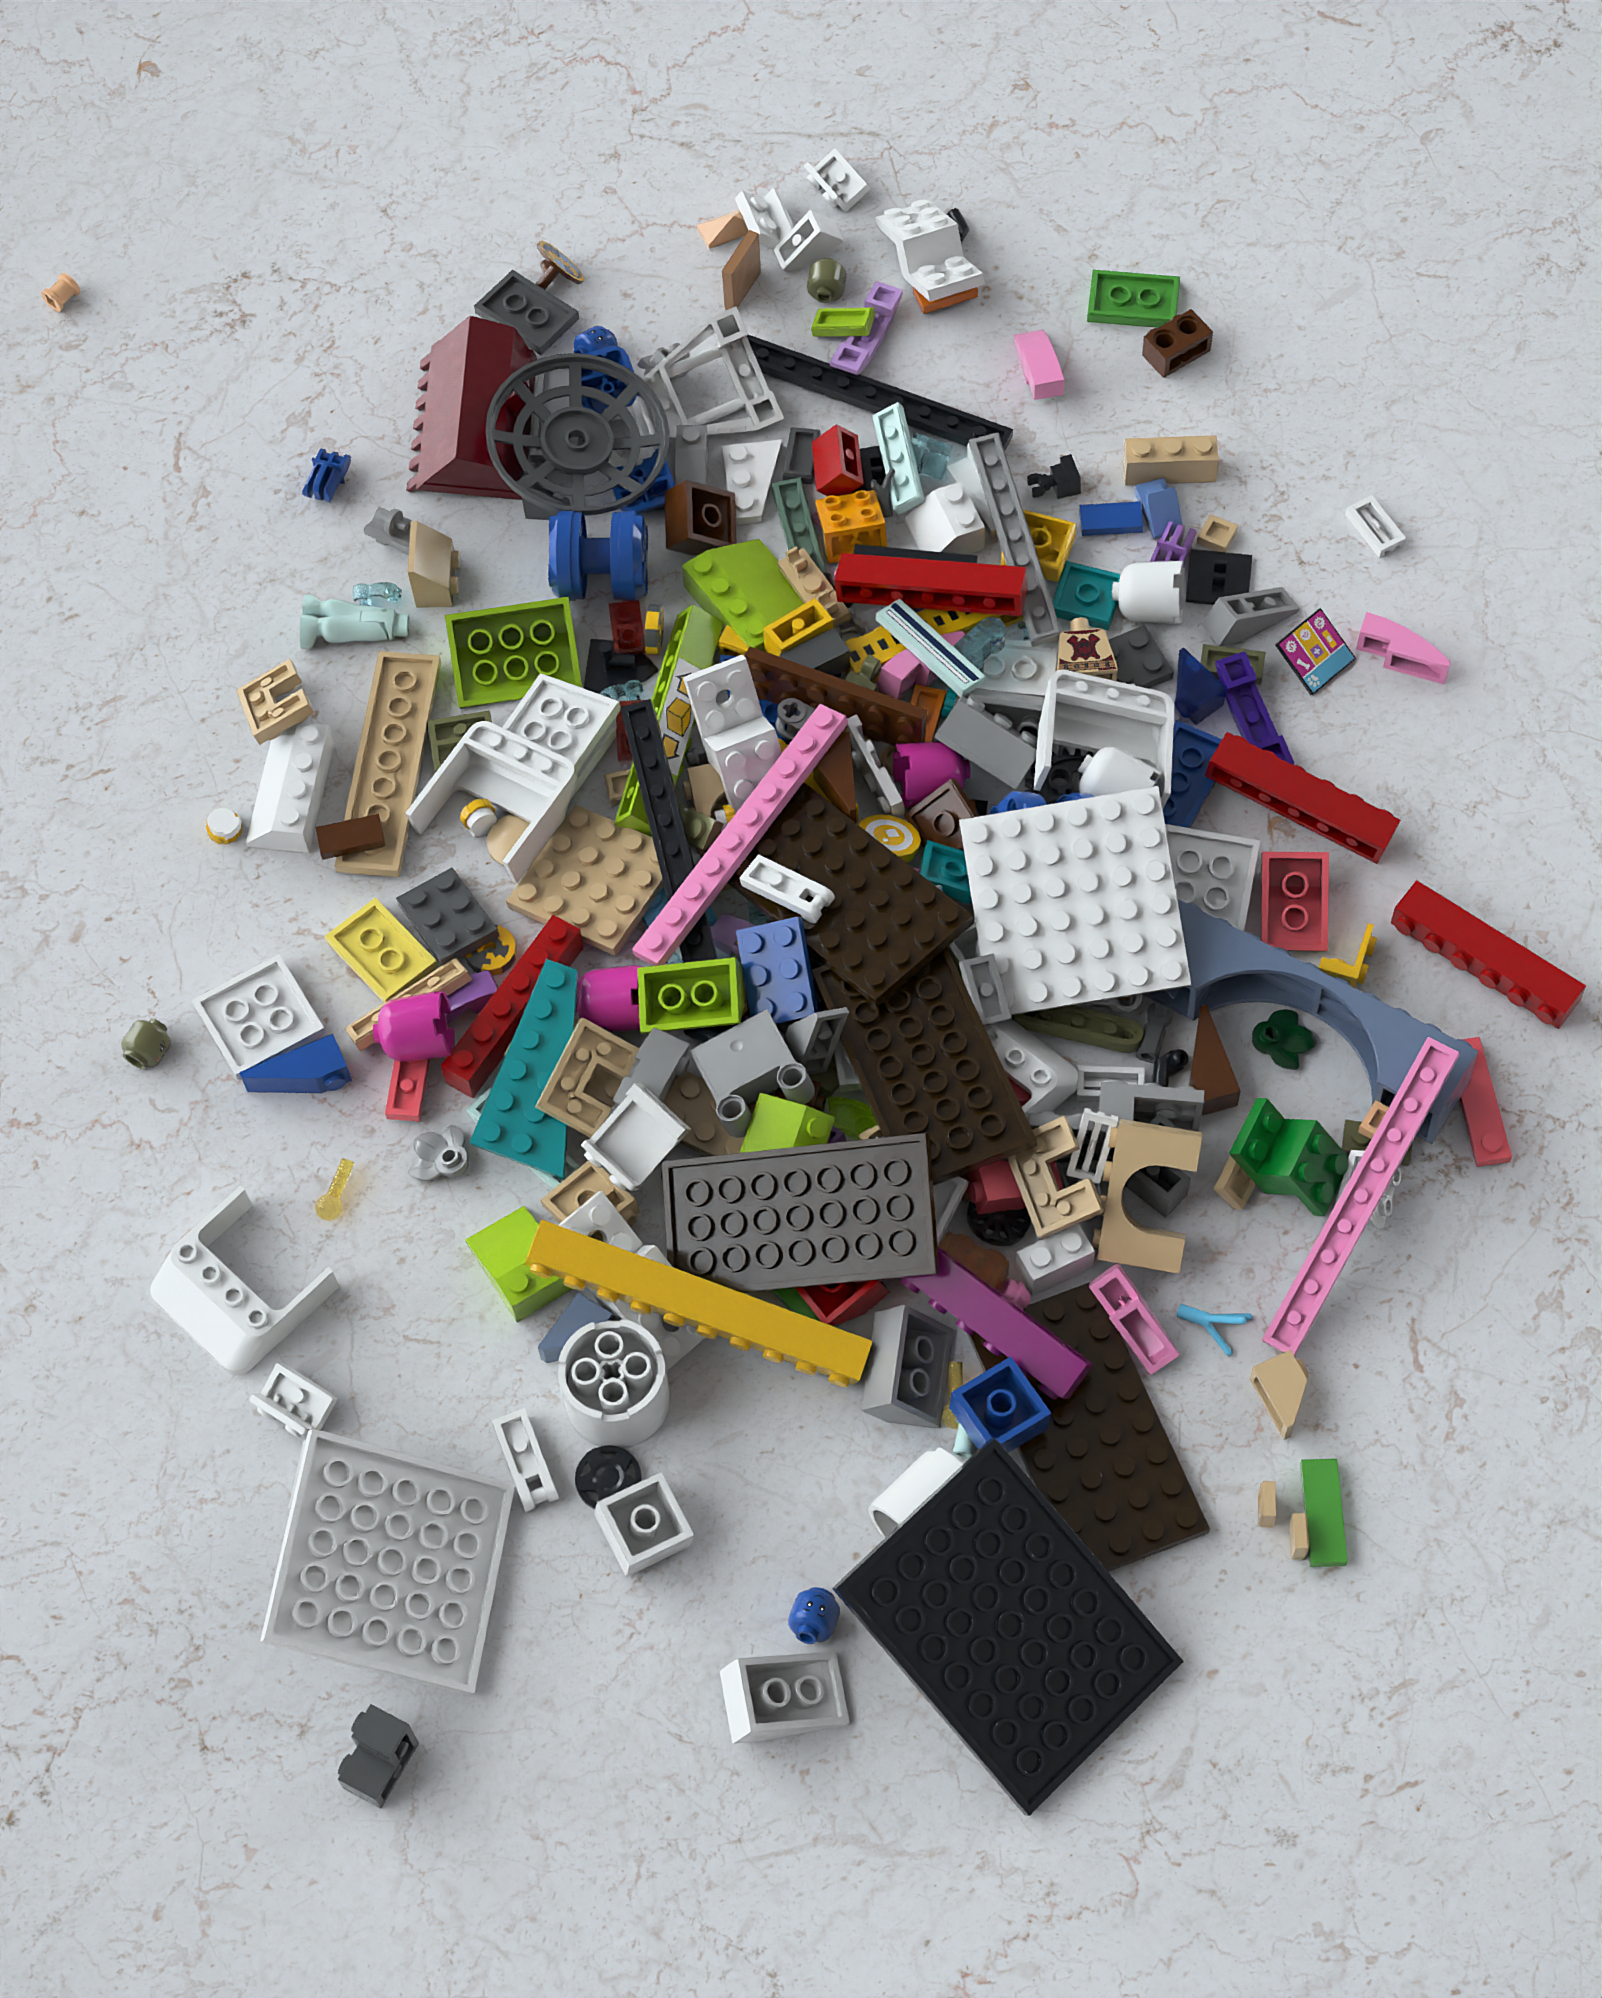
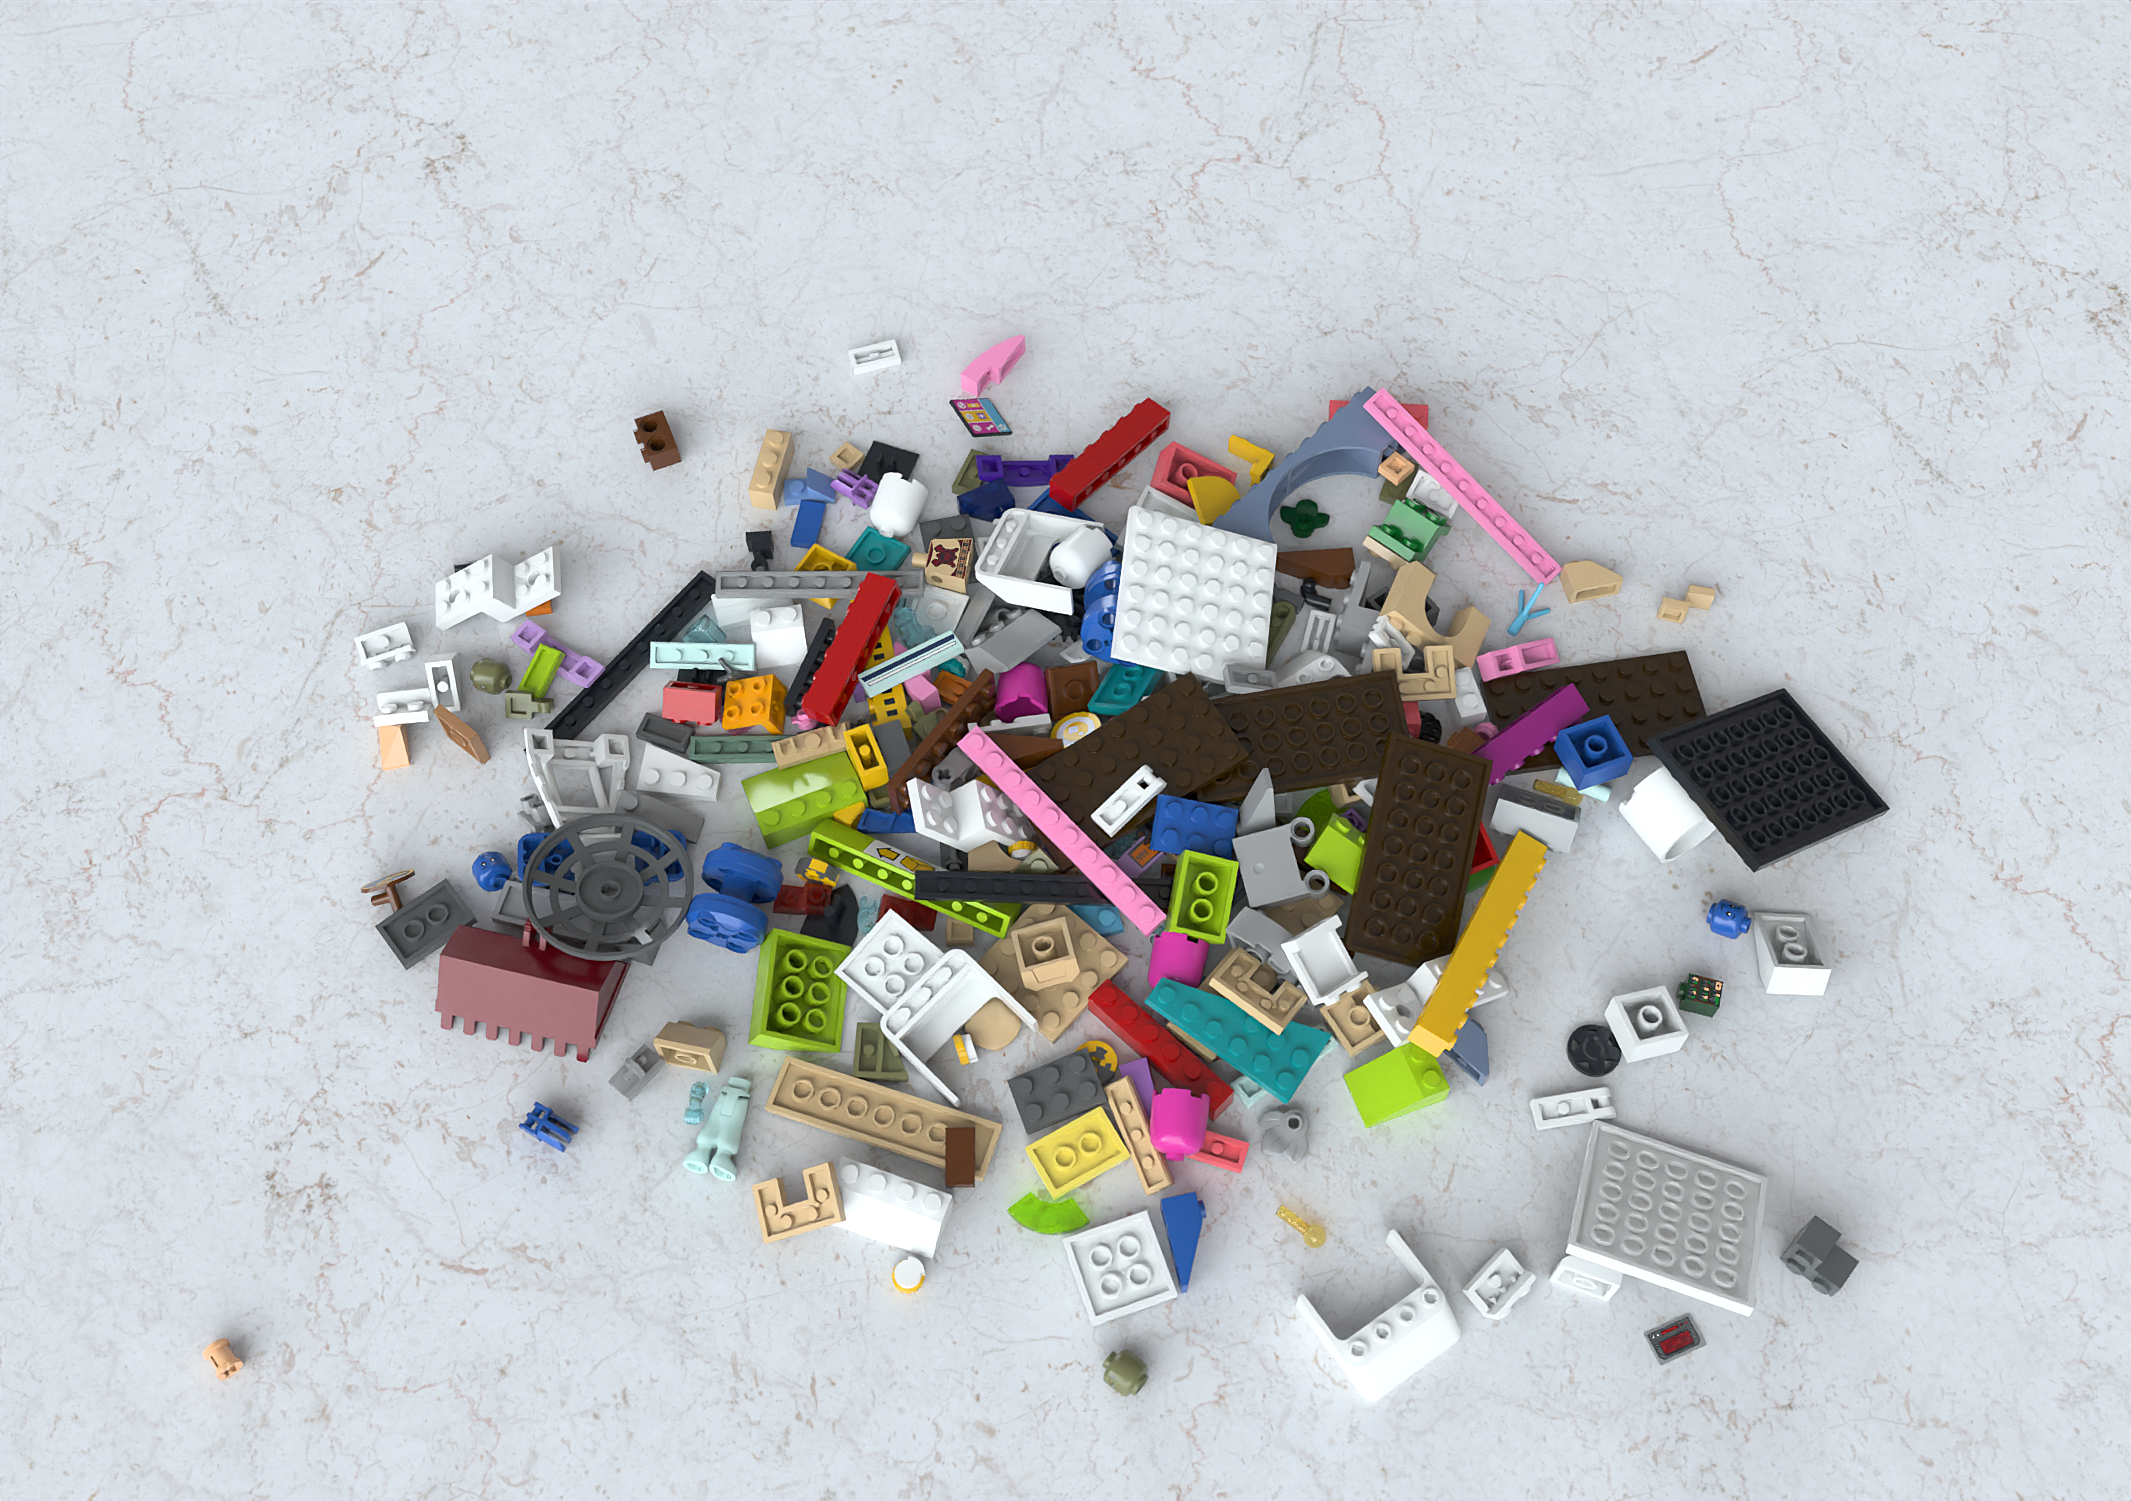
camera: 80 degrees left, 0 degrees up
white brick [558,1319,670,1448] -> none
reddish brown slope [664,480,737,555] -> none
bright pink slope [1014,330,1064,400] -> none
bright green tile [1087,269,1180,328] -> none
light grey slope [1201,587,1300,646] -> none
bright green tile [1300,1458,1348,1567] -> none
red brick [1391,880,1586,1029] -> none
none -> olive plate [505,690,554,720]
none -> clear neon green tile [1007,1192,1090,1235]
none -> tan slope [1011,916,1080,991]
none -> yellow tile [1187,476,1241,526]
none -> sticker [1644,1314,1706,1366]
none -> brick [1676,973,1723,1018]

